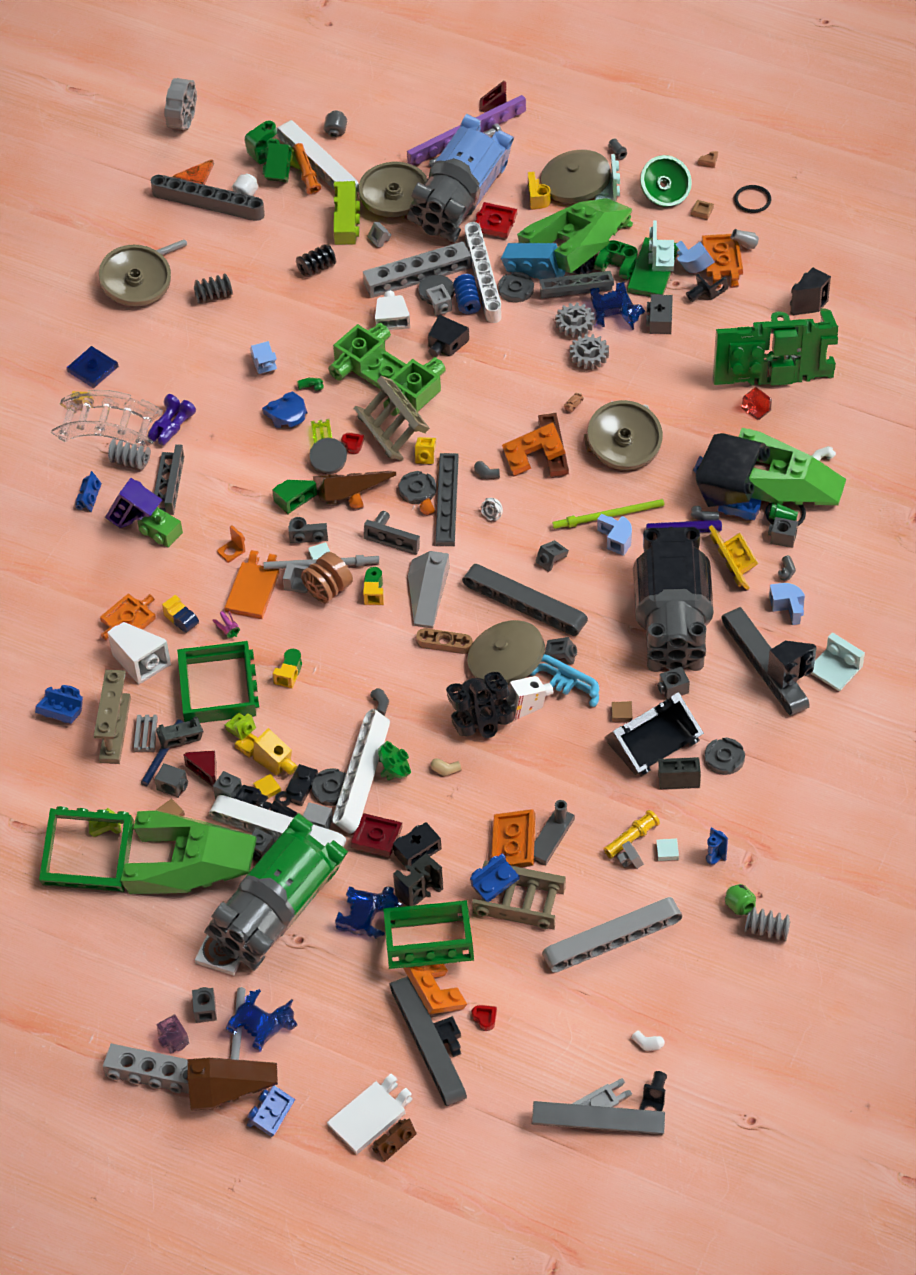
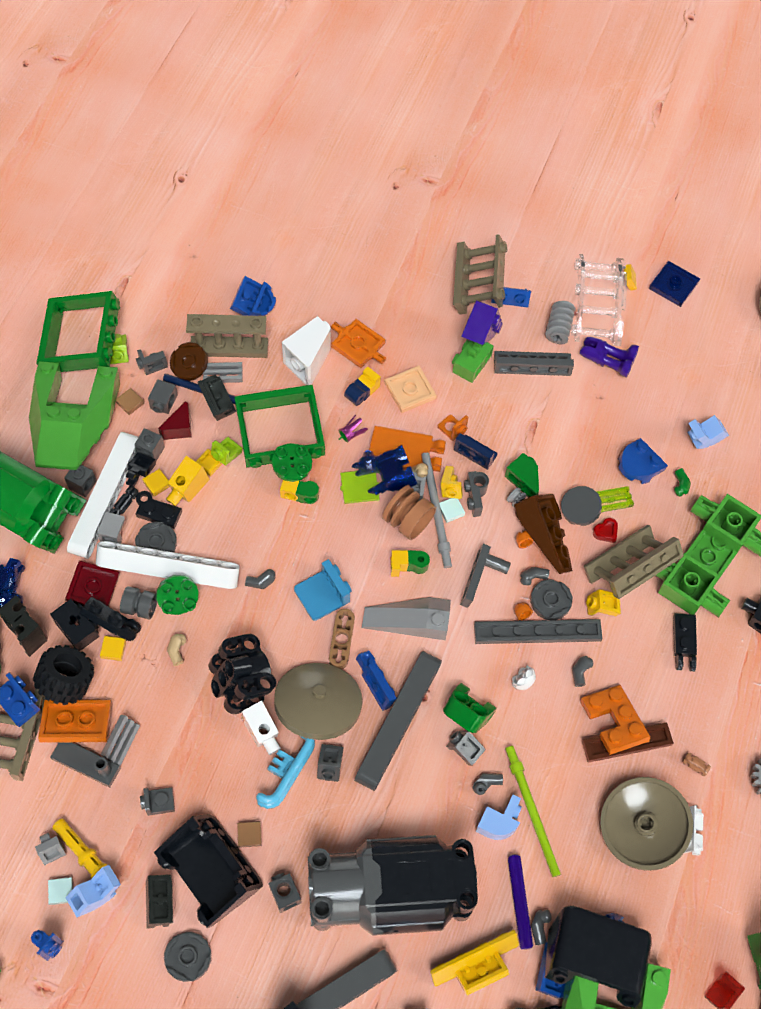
camera: 80 degrees right, 10 degrees up
none -> black tyre [33,645,94,705]
none -> light blue brick [65,865,121,917]
none -> black hinge [79,597,142,641]
none -> yellow tile [100,636,126,661]
none -> light grey tile [101,715,140,766]
none -> dark grey wheel [120,586,157,620]
none -> dark grey bracket [136,349,168,375]
none -> dark grey bracket [140,787,175,816]
none -> reddish brown tile [169,342,208,381]
none -> green plate [272,443,312,482]
none -> dark azure bracket [294,559,352,621]
none -> lime piece [340,469,380,504]
none -> clear blue animal [352,445,418,495]
none -> blue hinge [356,651,397,711]
none -> light nougat tile [384,366,437,413]
none -> tan arm [407,463,428,478]
none -> yellow bracket [441,466,463,499]
none -> green piece [443,683,497,733]
none -> dark tan fence [453,234,508,315]
none -> dark blue bracket [454,433,498,470]
none -> dark grey arm [473,773,503,795]
none -> light grey bush [507,487,526,507]
none -> dark grey arm [520,567,550,585]
none -> black hinge [673,613,697,672]

